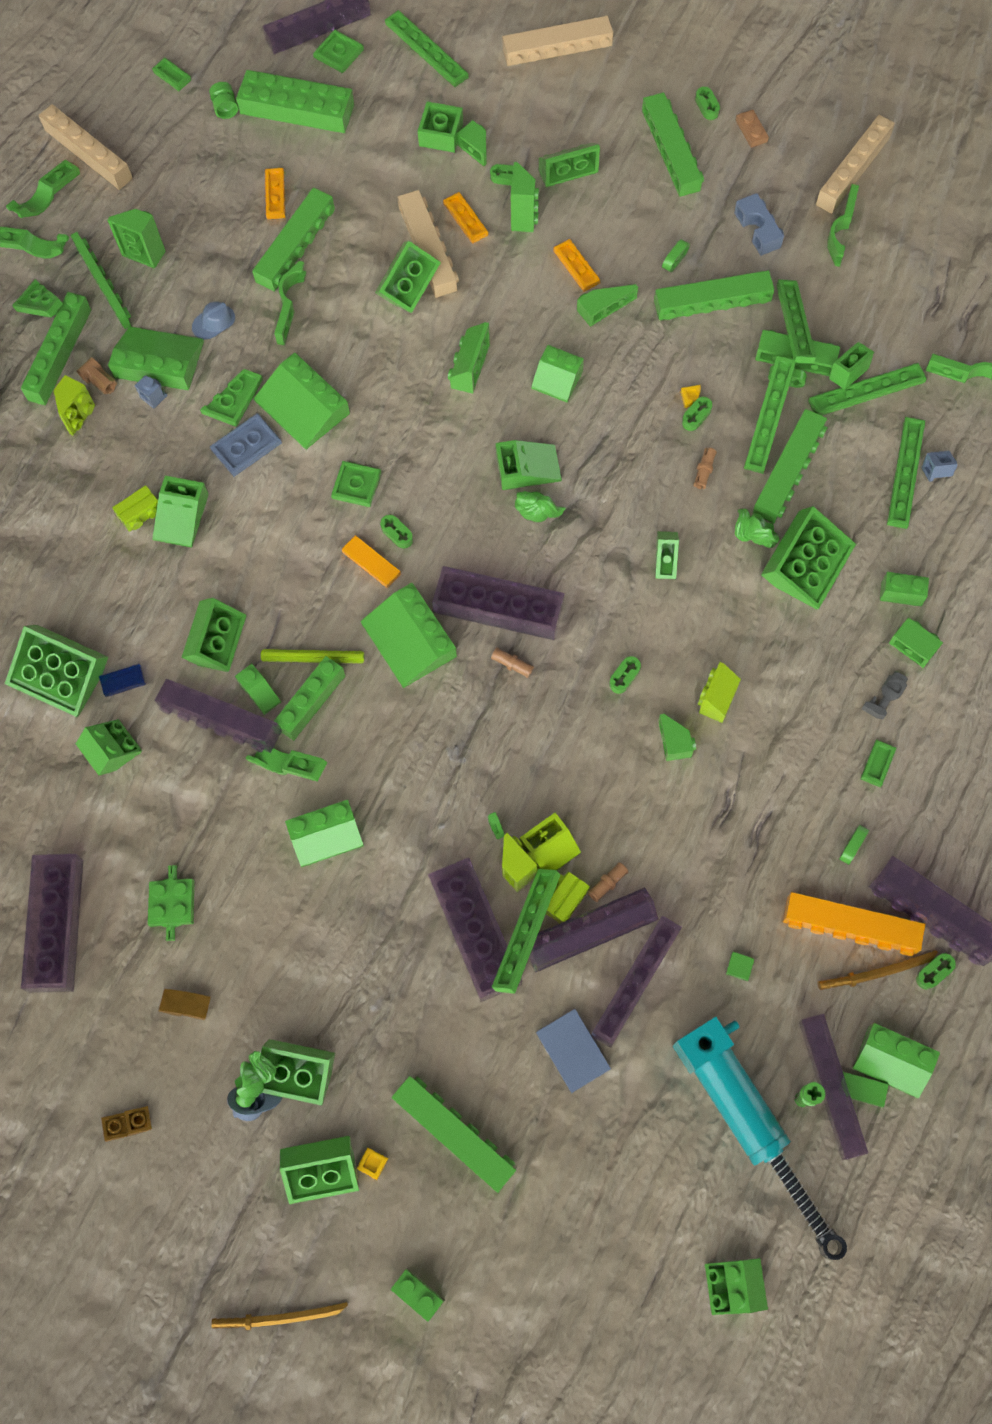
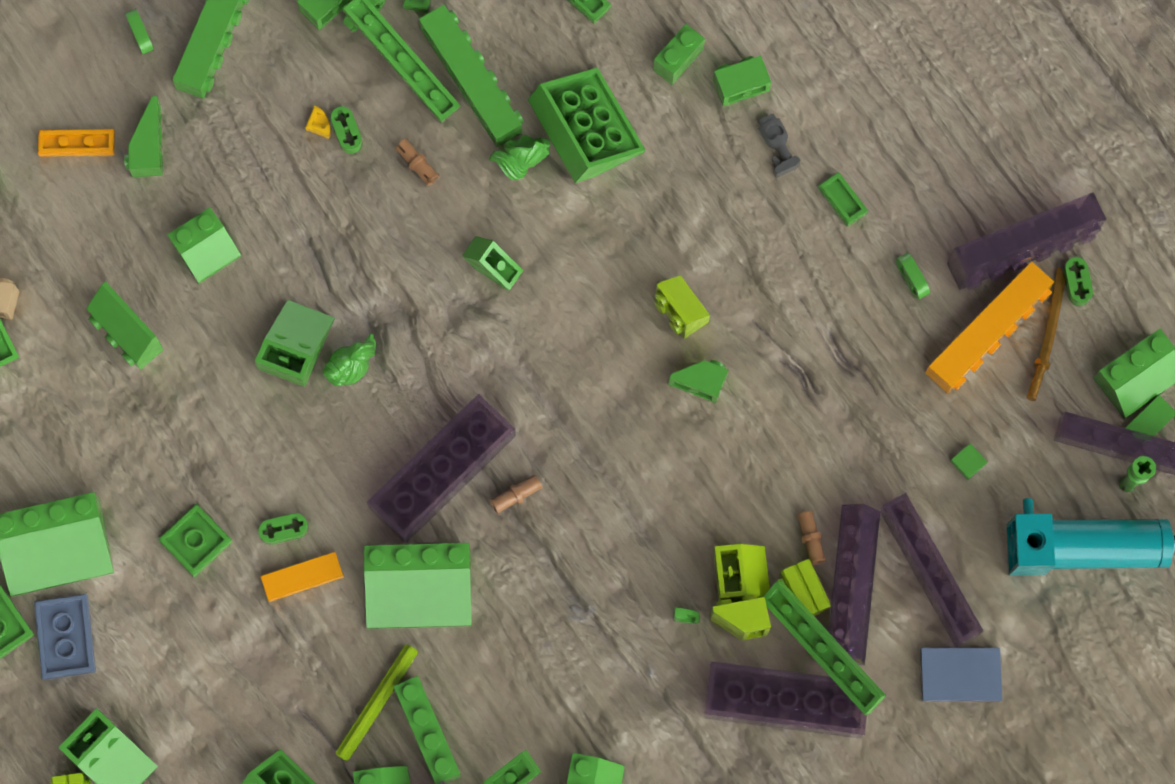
camera: 65 degrees left, 5 degrees up
bright green beam [609,656,641,694] -> none

